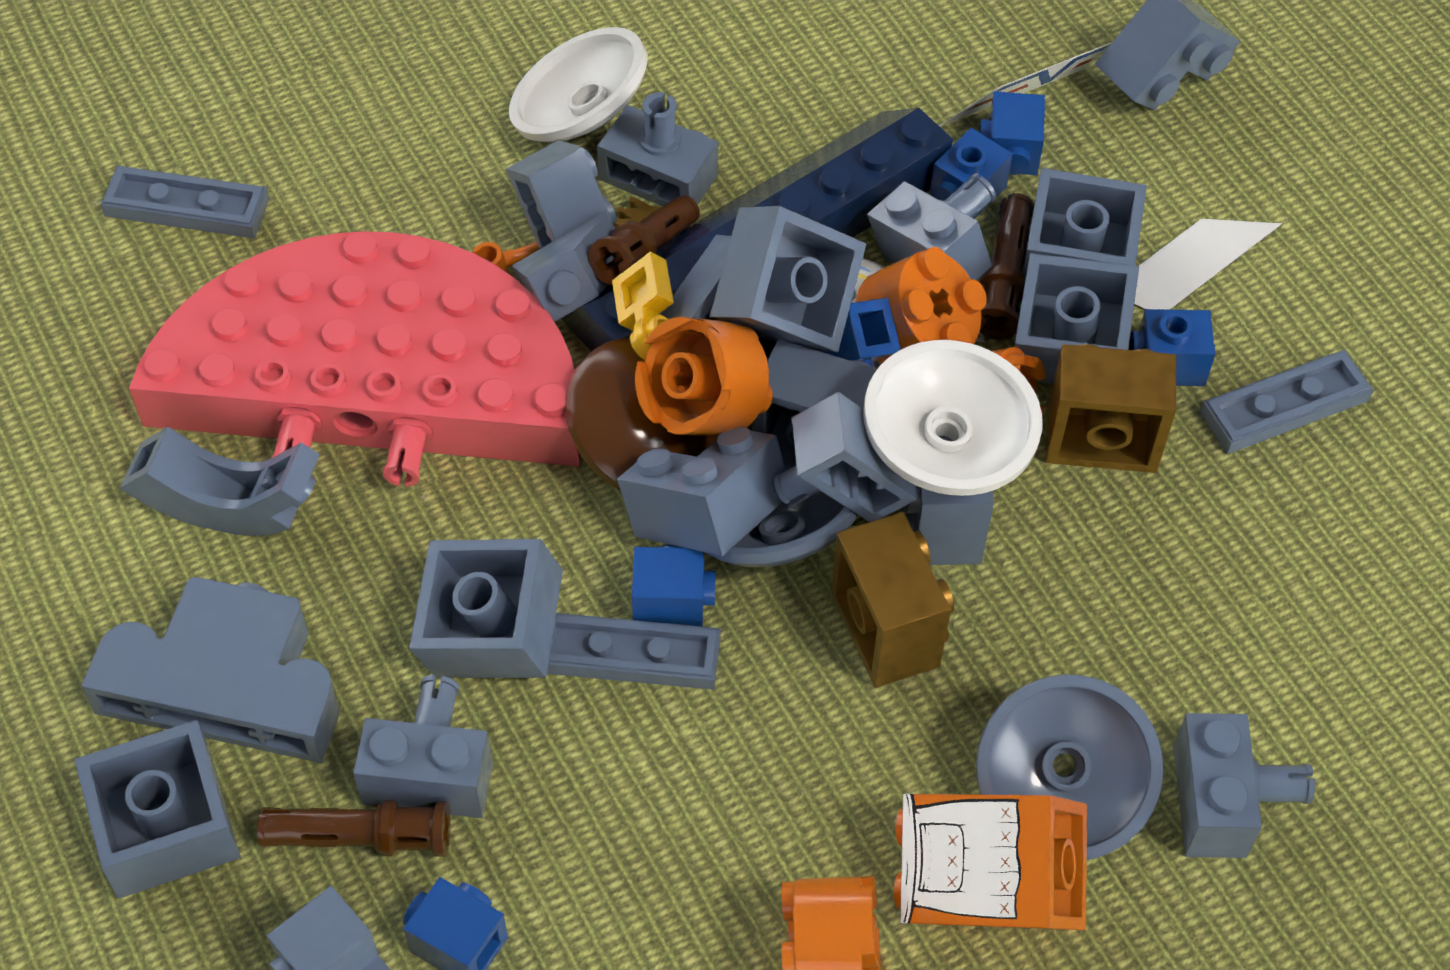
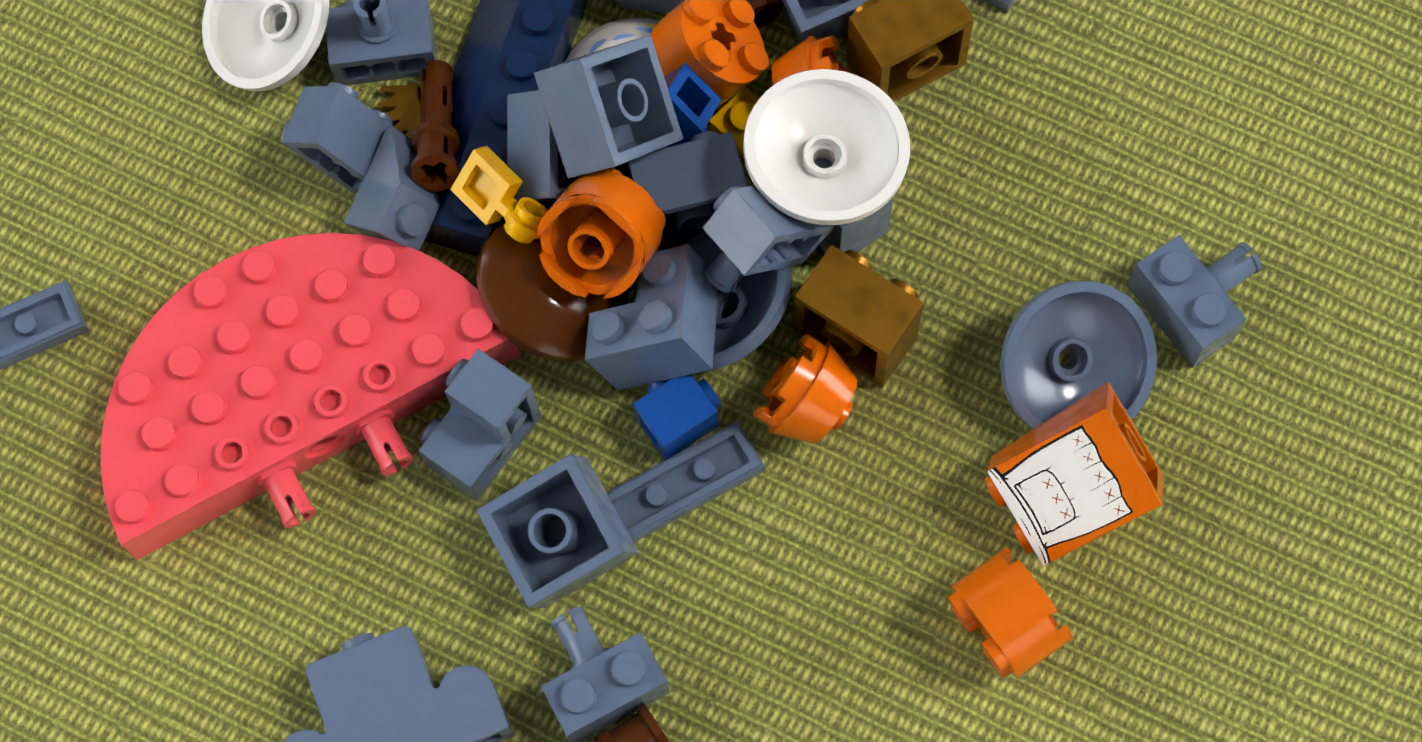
camera: 30 degrees left, 15 degrees up
sand blue arch [119,427,320,536] -> none
orange hand [472,242,539,273] -> none
none -> sand blue brick [418,348,542,501]
none -> orange cone [753,334,858,444]

